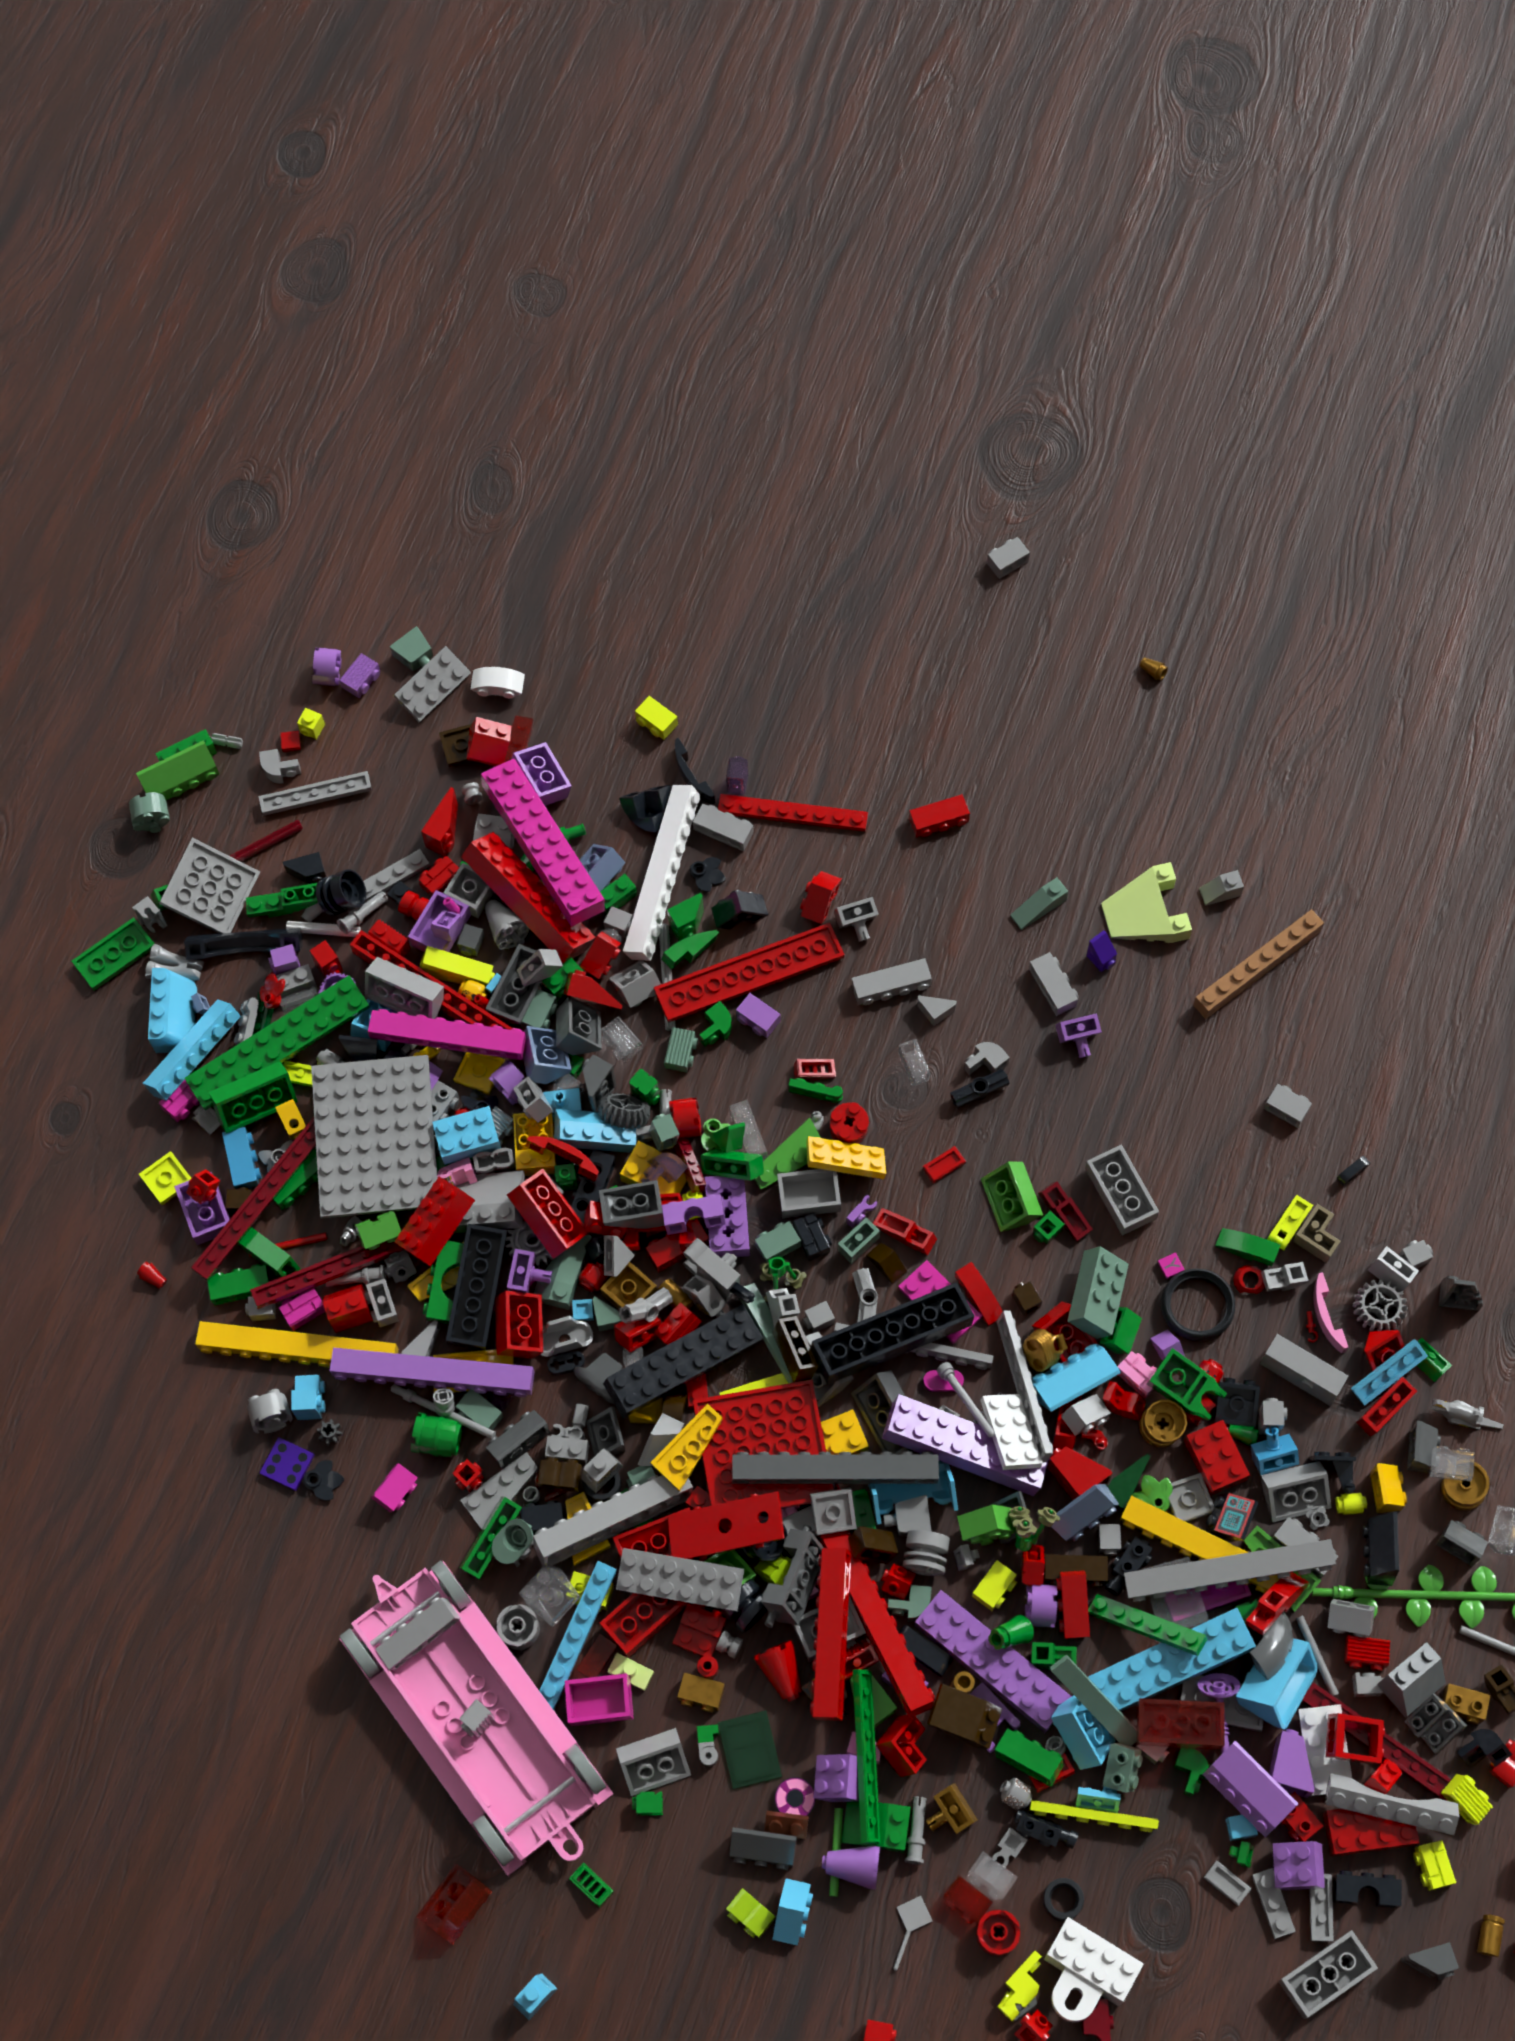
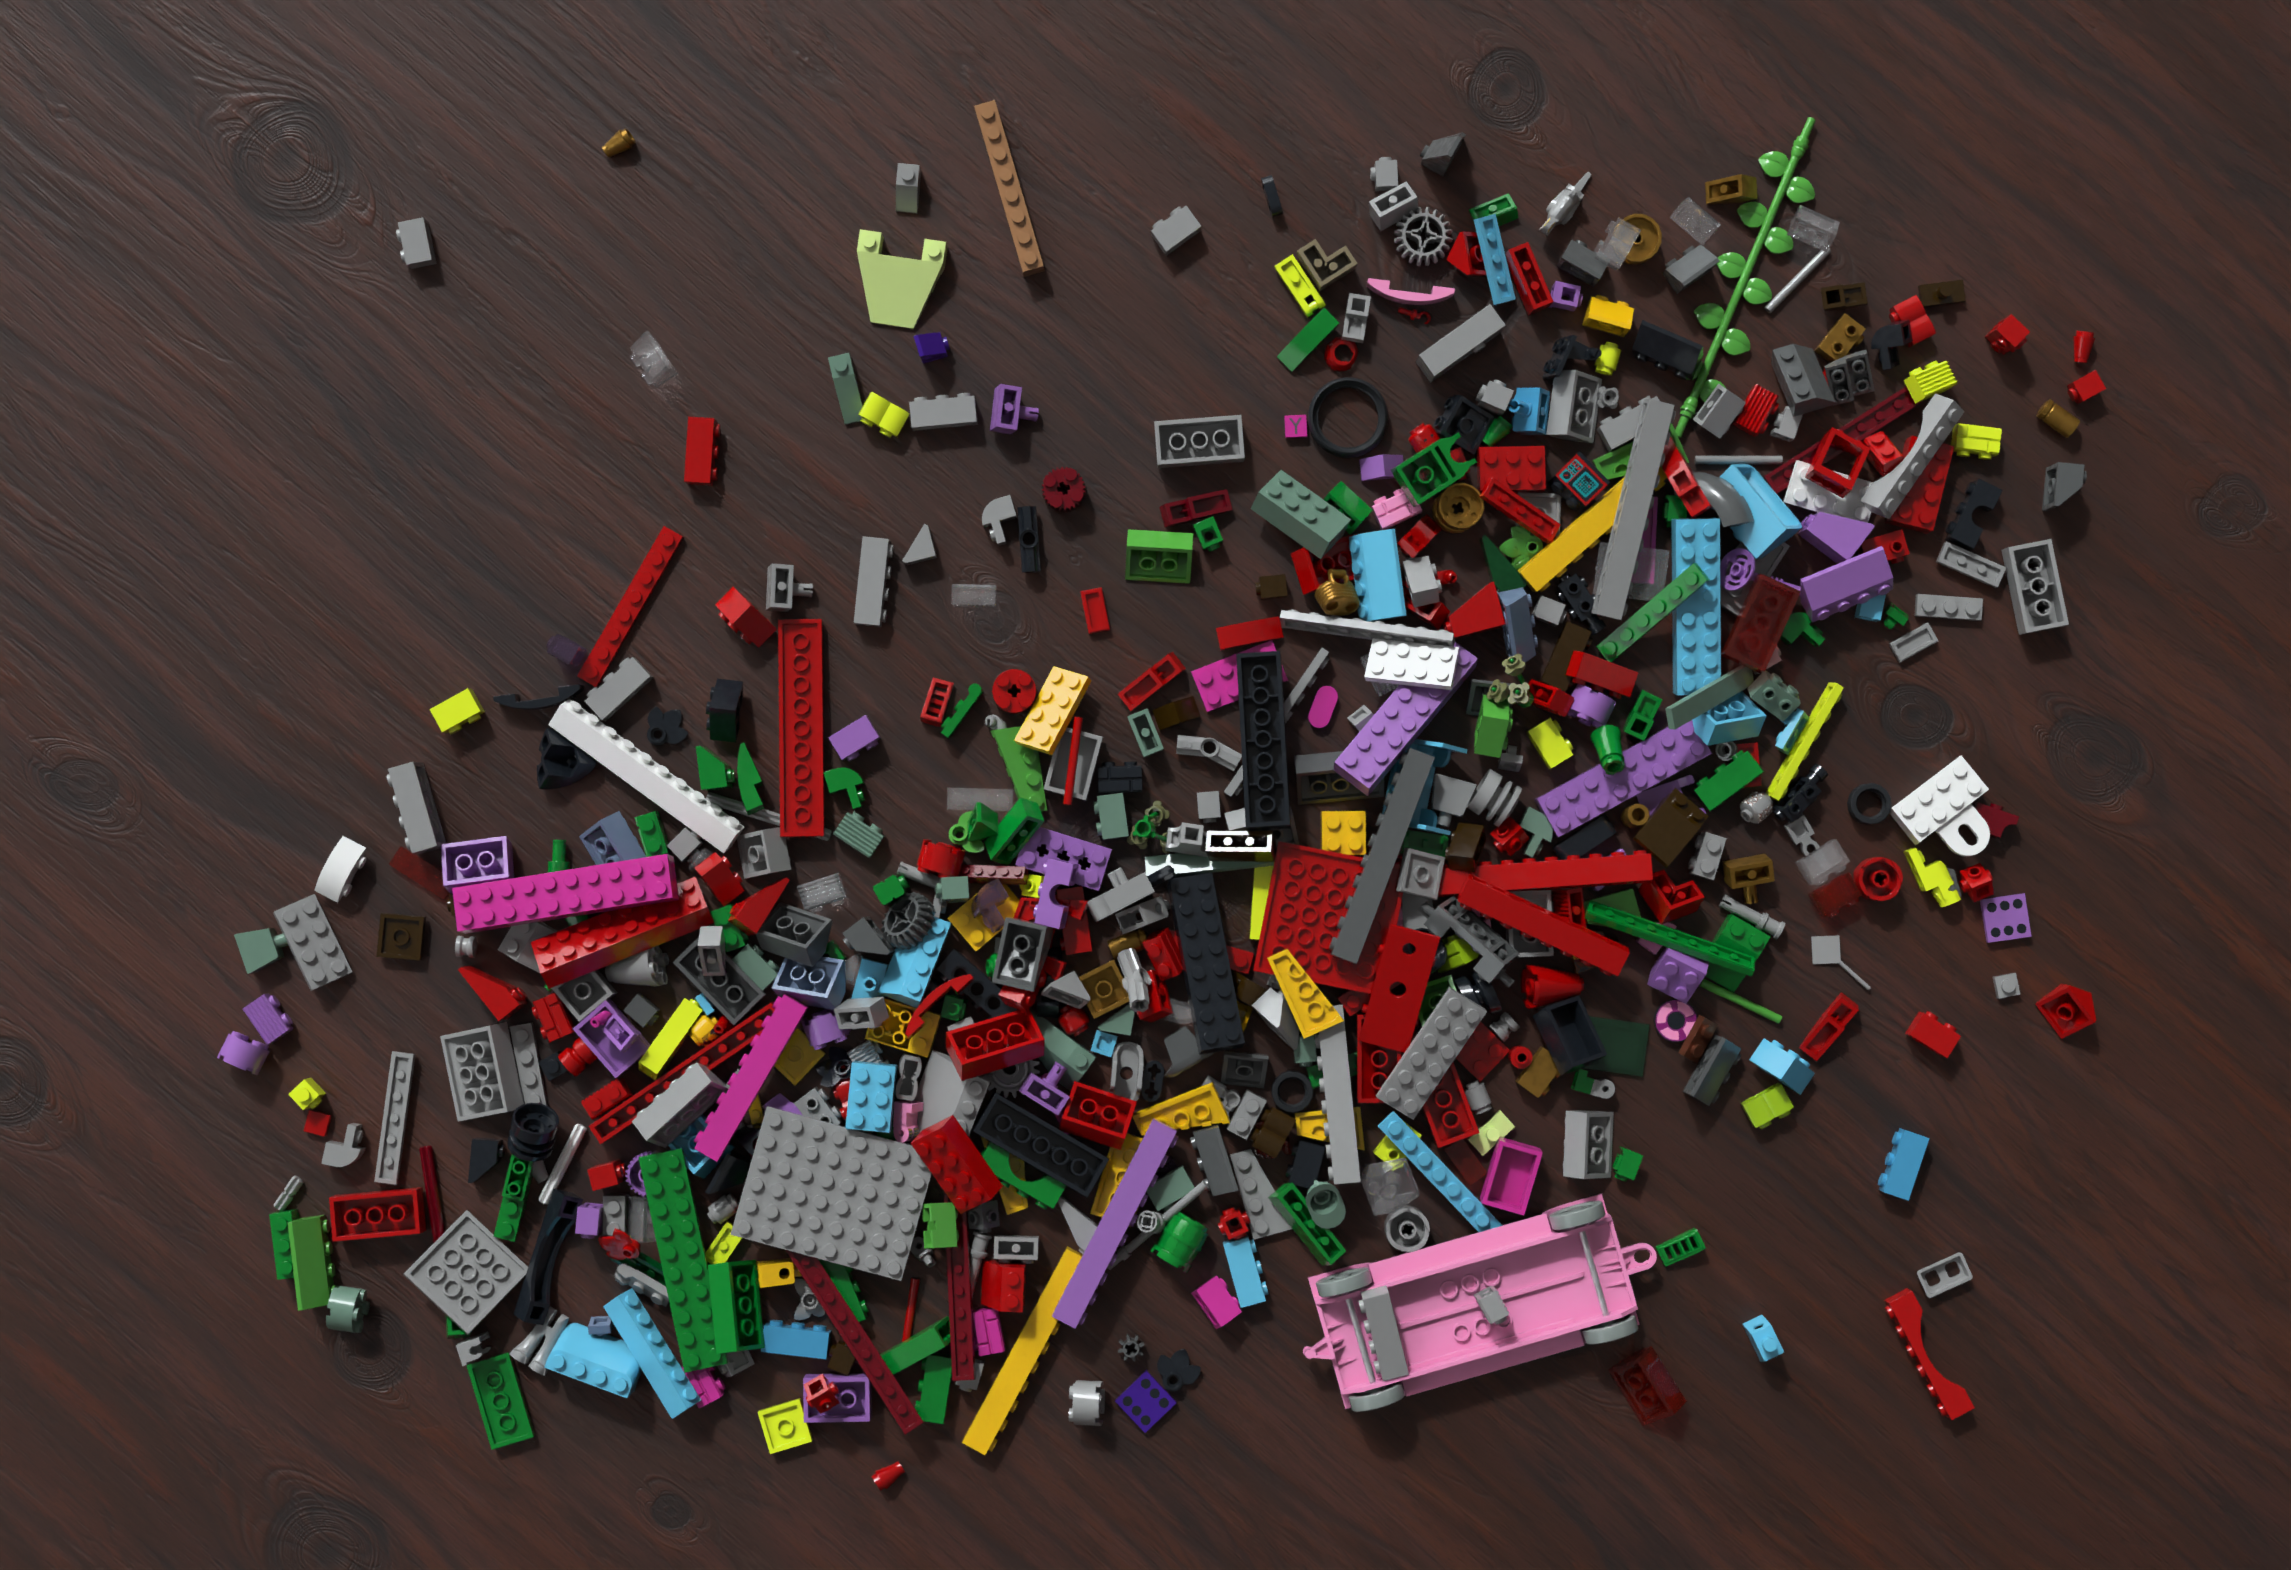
camera: 65 degrees left, 20 degrees up
medium azure brick [291,1375,325,1420] -> none
light grey pin [337,891,388,934] -> none
red slope [467,717,511,766] -> none
light grey hinge [523,1486,540,1503] -> none
light grey torso [581,1449,623,1493] -> none
medium lavender cone [822,1846,880,1890] -> none
medium lavender plate [847,1195,877,1228] -> none
light grey piece [937,1362,995,1437] -> none
medium lavender brick [1273,1841,1325,1890] -> none
none -> red brick [329,1187,426,1242]
none -> light grey brick [387,762,446,854]
none -> light grey slope [440,1022,524,1121]
none -> clear slope [630,331,678,388]
none -> neon yellow brick [858,392,910,438]
none -> dark red brick [1042,467,1086,513]
none -> red bar [1063,717,1083,805]
none -> yellow wing [1132,1082,1230,1136]
none -> medium azure brick [1223,1235,1269,1308]
none -> light grey brick [1464,1080,1492,1115]
none -> red plate [1479,477,1561,544]
none -> black piece [1533,996,1607,1076]
none -> medium lavender brick [1549,281,1583,311]
none -> light grey brick [1688,832,1727,880]
none -> red slope [1799,992,1859,1061]

